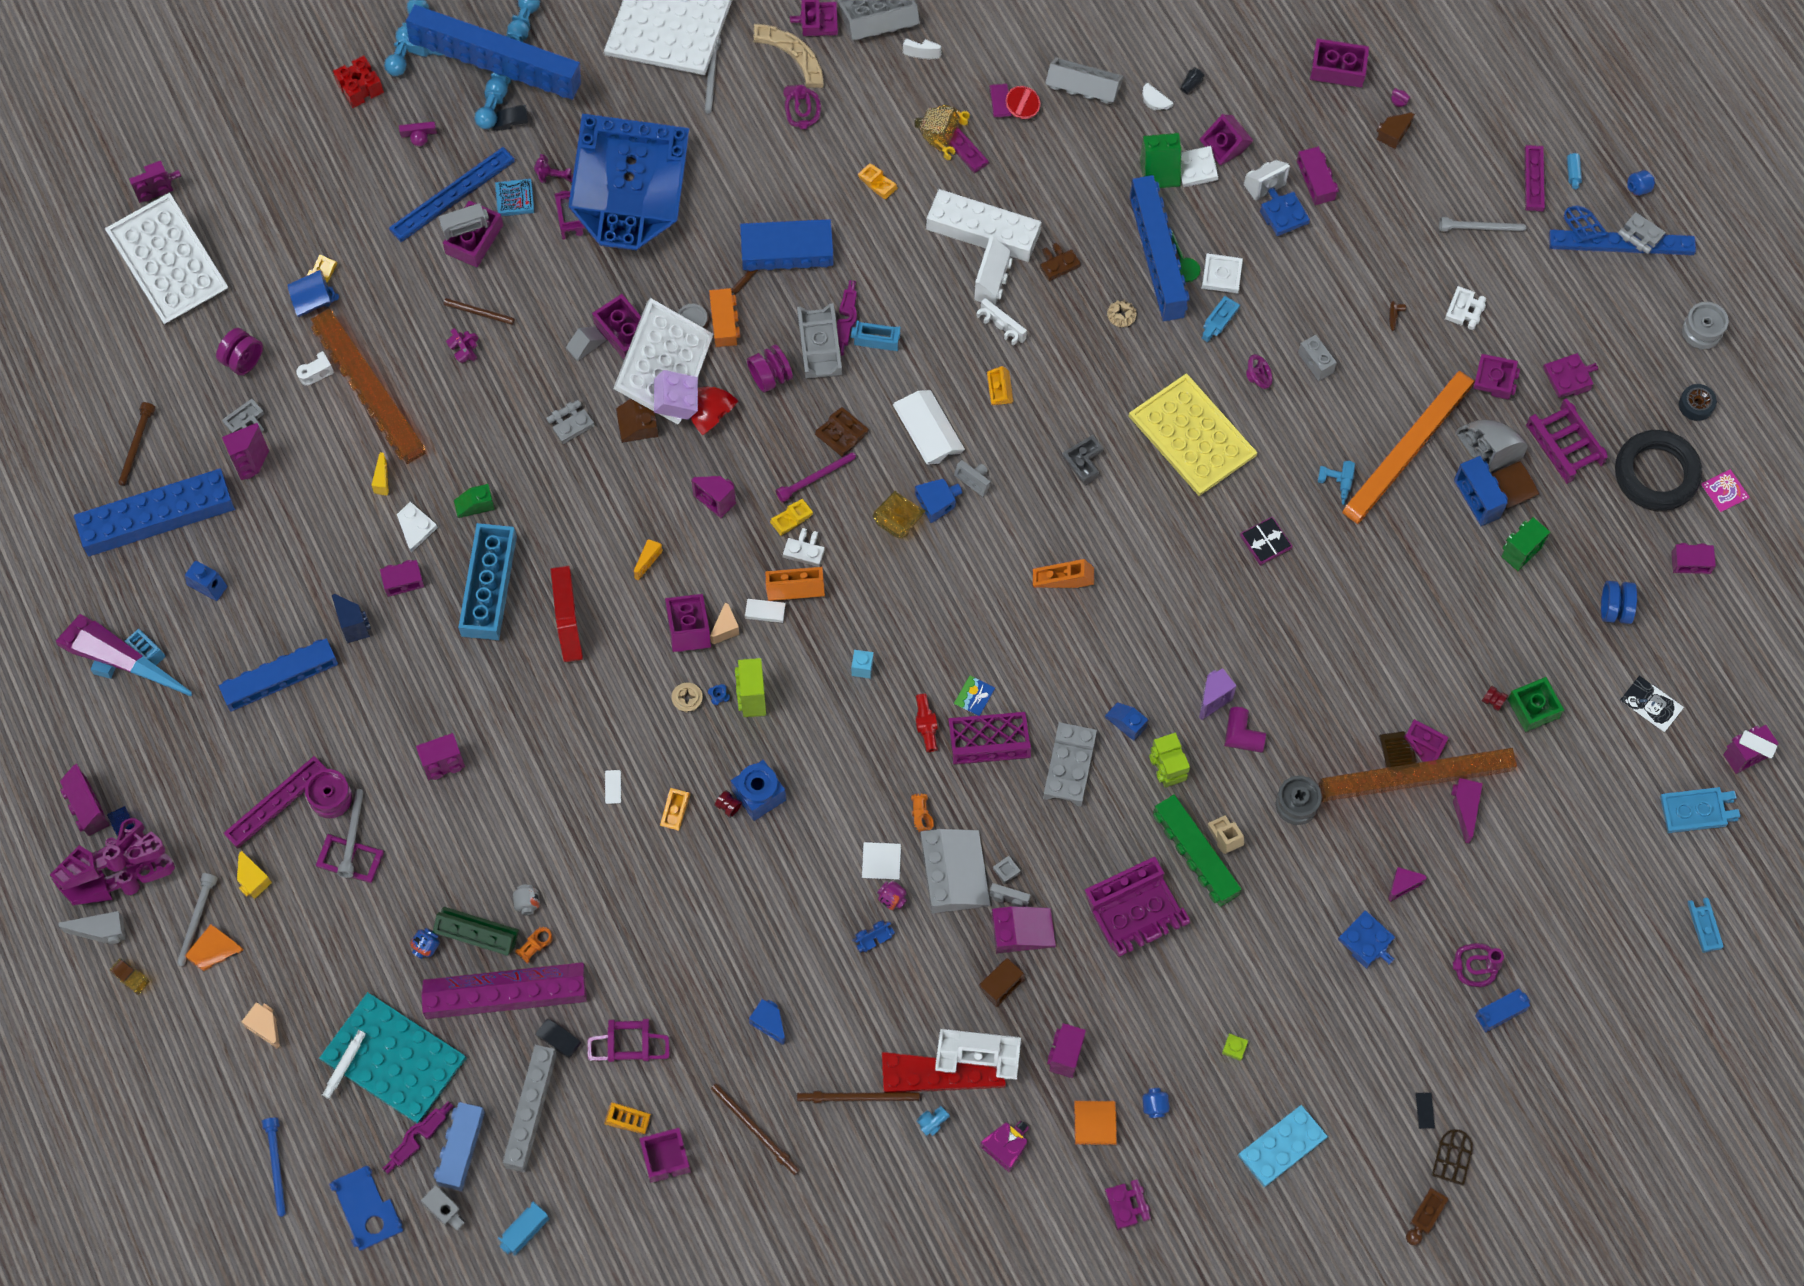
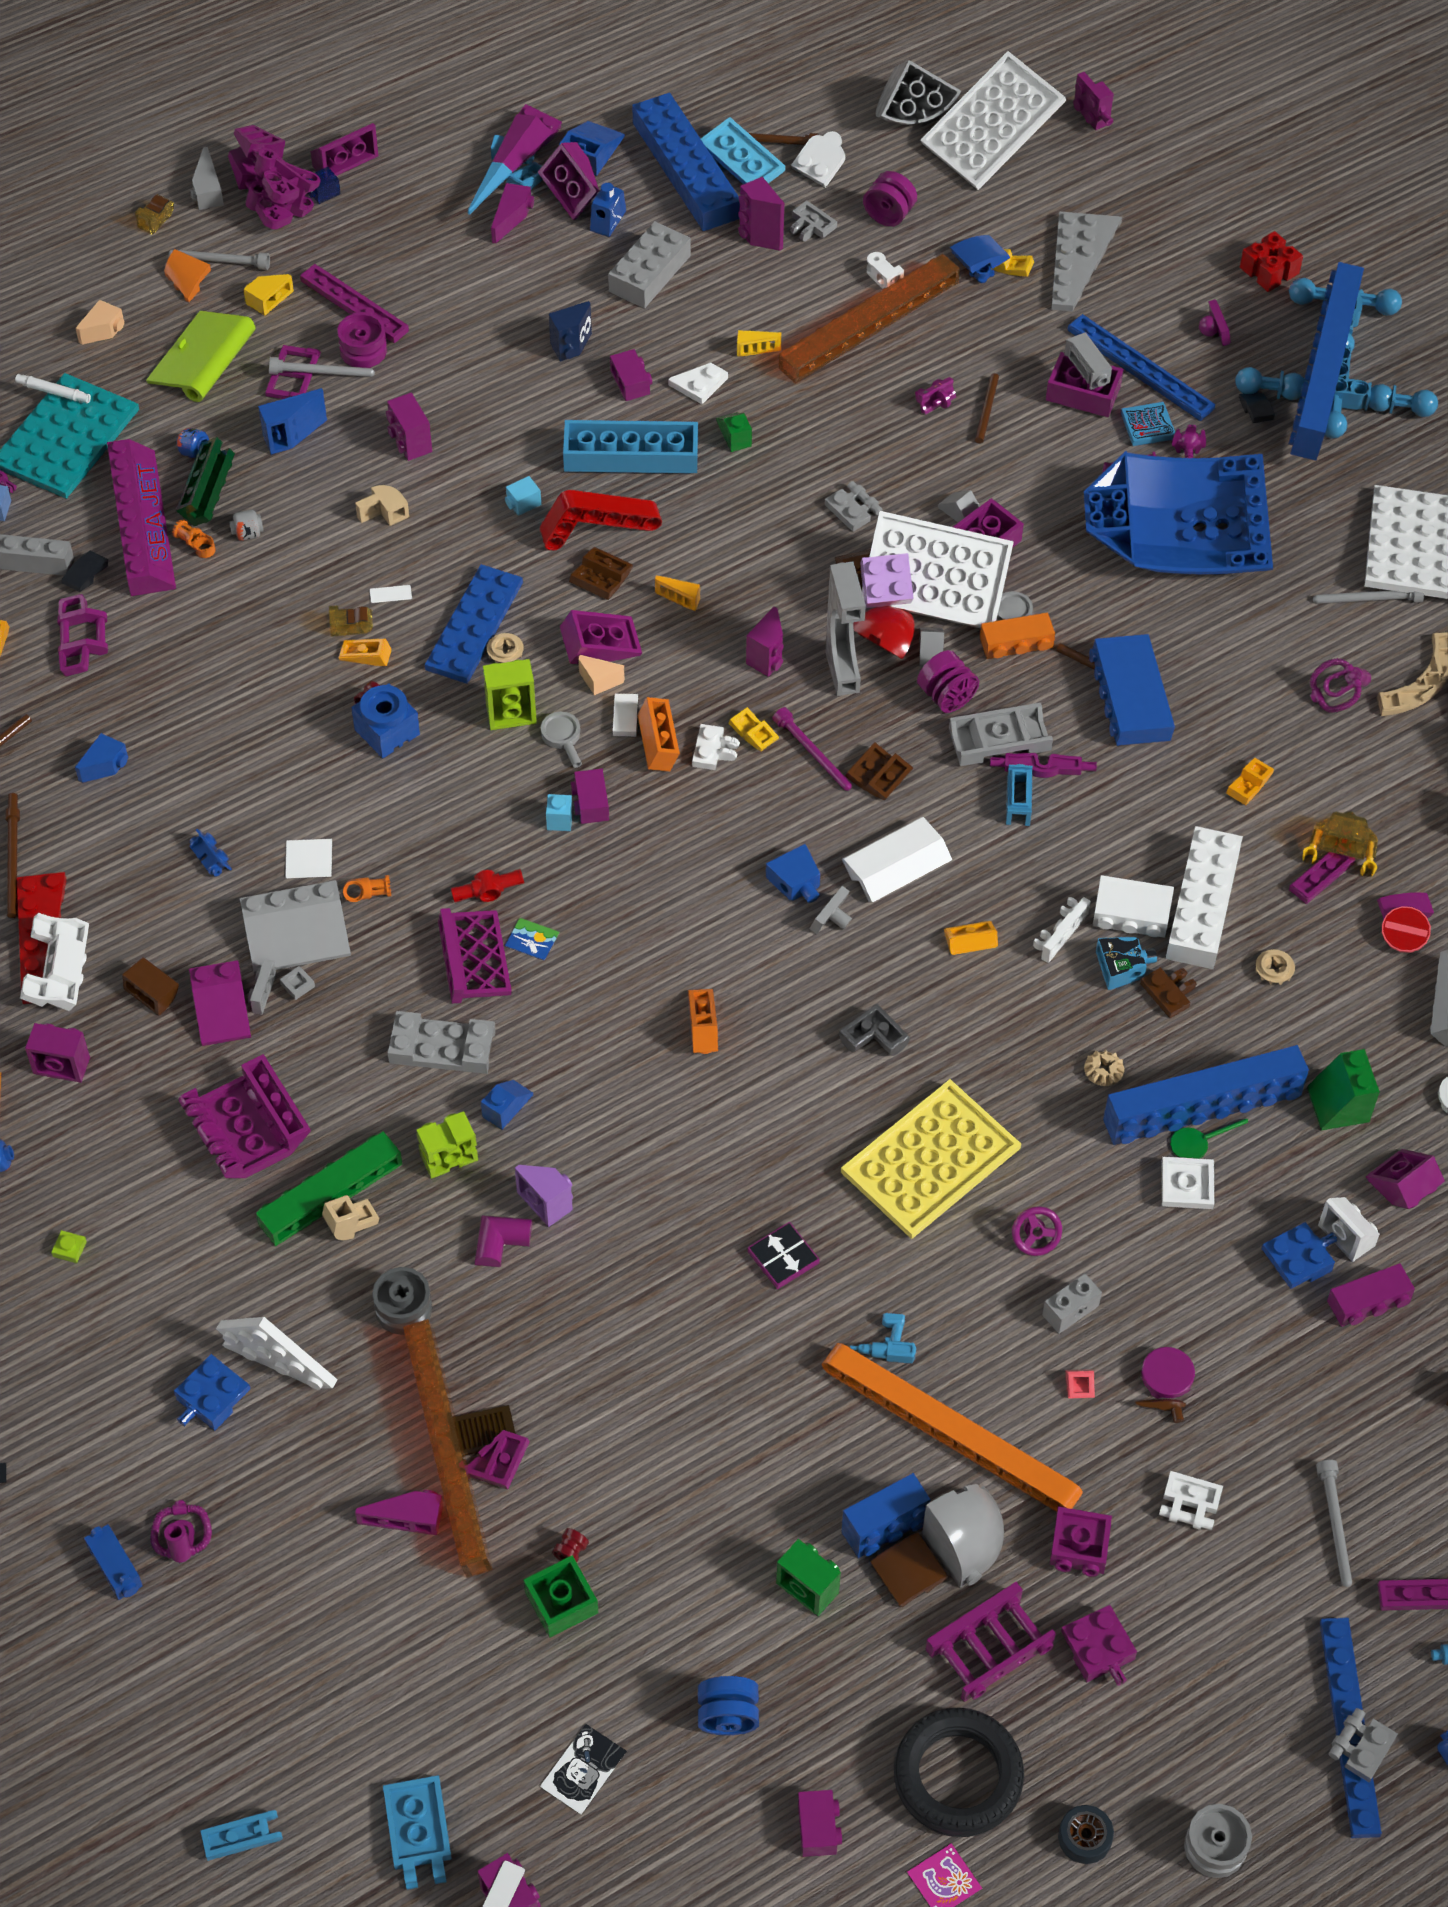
camera: 85 degrees right, 10 degrees down
blue brick [218,638,338,712] -> none
clear yellow slope [873,491,926,538] -> none
magenta head [877,881,907,910] -> none
white plate [1181,146,1218,187] -> none
dark azure hinge [1201,296,1240,343] -> none
magenta slope [1388,867,1427,902] -> none
blue window [1564,206,1607,241] -> none
none -> lime door [146,311,256,402]
none -> white wing [216,1317,337,1390]
none -> blue slope [258,388,327,455]
none -> clear yellow leg [329,606,373,637]
none -> tan brick [355,485,409,526]
none -> blue plate [425,564,523,684]
none -> magenta slope [491,183,534,243]
none -> medium azure brick [505,476,541,516]
none -> magenta slope [538,142,599,220]
none -> light grey piece [540,711,582,768]
none -> blue slope [559,121,625,176]
none -> reddish brown slope [569,547,633,600]
none -> magenta brick [571,768,609,824]
none -> light grey brick [608,221,691,309]
none -> medium azure plate [701,117,785,184]
none -> white plate [791,131,845,188]
none -> light grey arch [825,562,866,696]
none -> light grey brick [876,60,961,125]
none -> light grey slope [919,628,944,667]
none -> light grey wing [1051,211,1122,312]
none -> coral slope [1065,1369,1095,1398]
none -> torso [1096,937,1157,990]
none -> magenta tile [1141,1347,1195,1399]
none -> tan gear [1256,949,1295,985]

